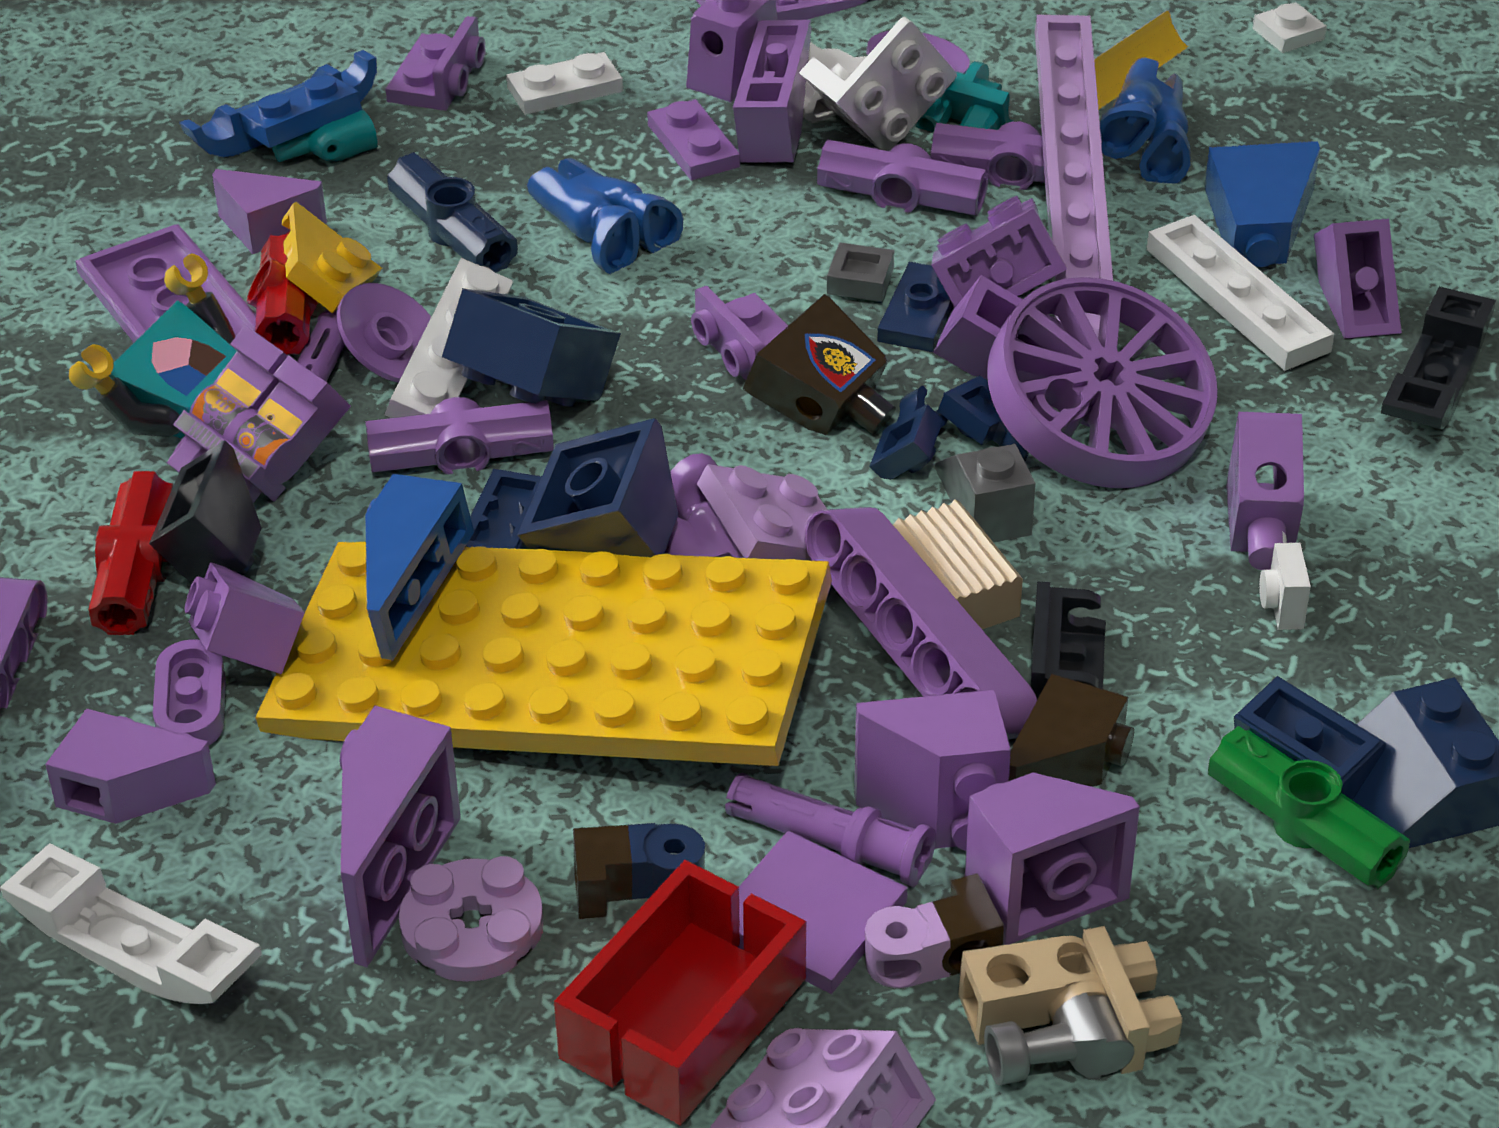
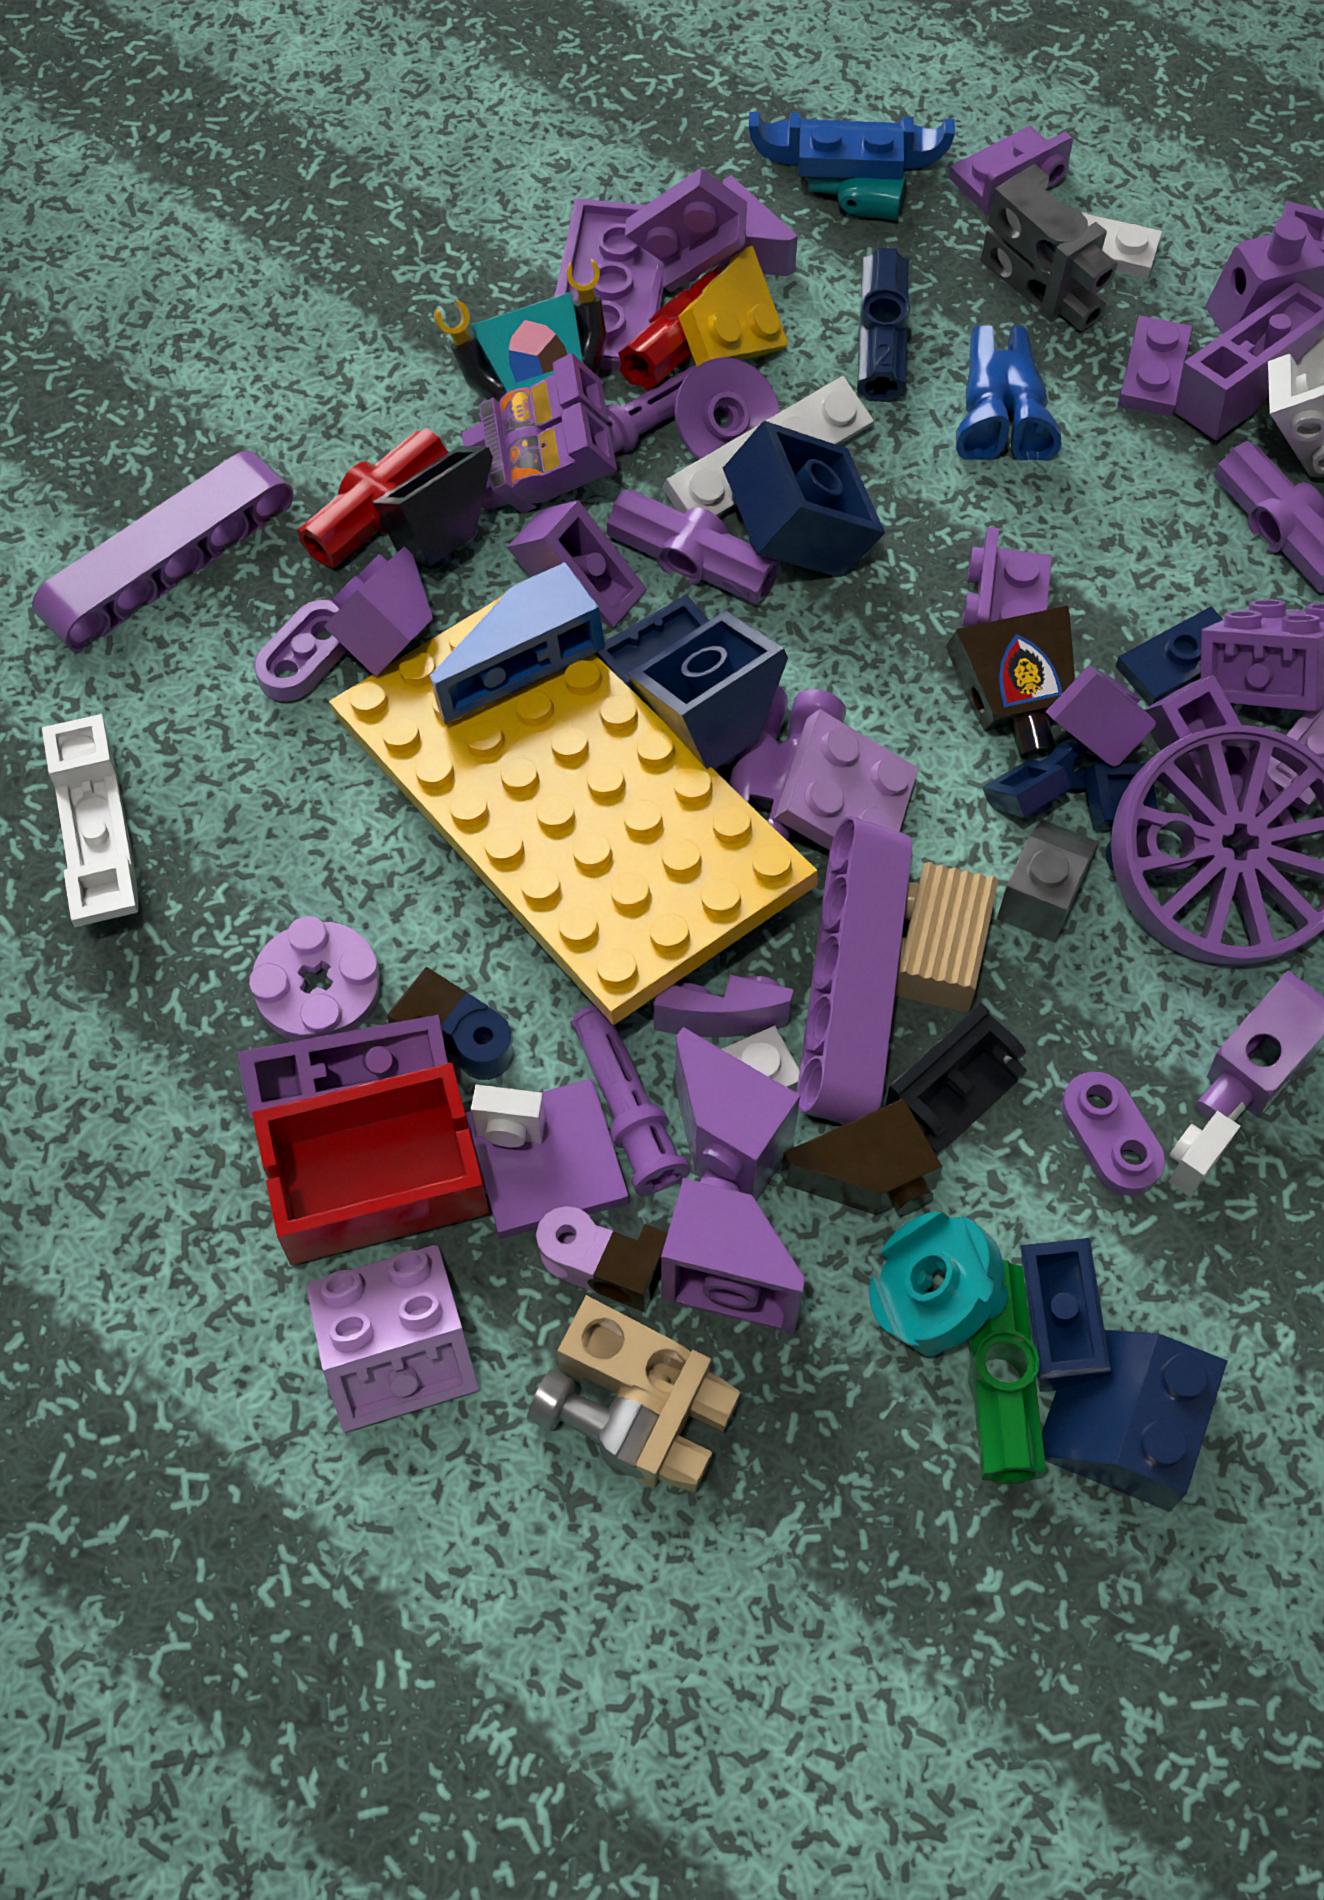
camera: 40 degrees right, 20 degrees up
medium lavender slope [45,708,216,824] -> none
medium lavender slope [340,706,461,967] -> none
flat silver plate [827,242,895,302] -> none
none -> medium lavender slope [236,1014,447,1119]
none -> white plate [471,1085,546,1147]
none -> medium lavender slope [507,500,647,628]
none -> medium lavender bracket [625,168,747,292]
none -> medium lavender slope [654,975,794,1037]
none -> teal plate [869,1212,1008,1356]
none -> flat silver hips [980,164,1118,331]
none -> medium lavender slope [1046,665,1156,767]
none -> medium lavender plate [1061,1072,1165,1196]

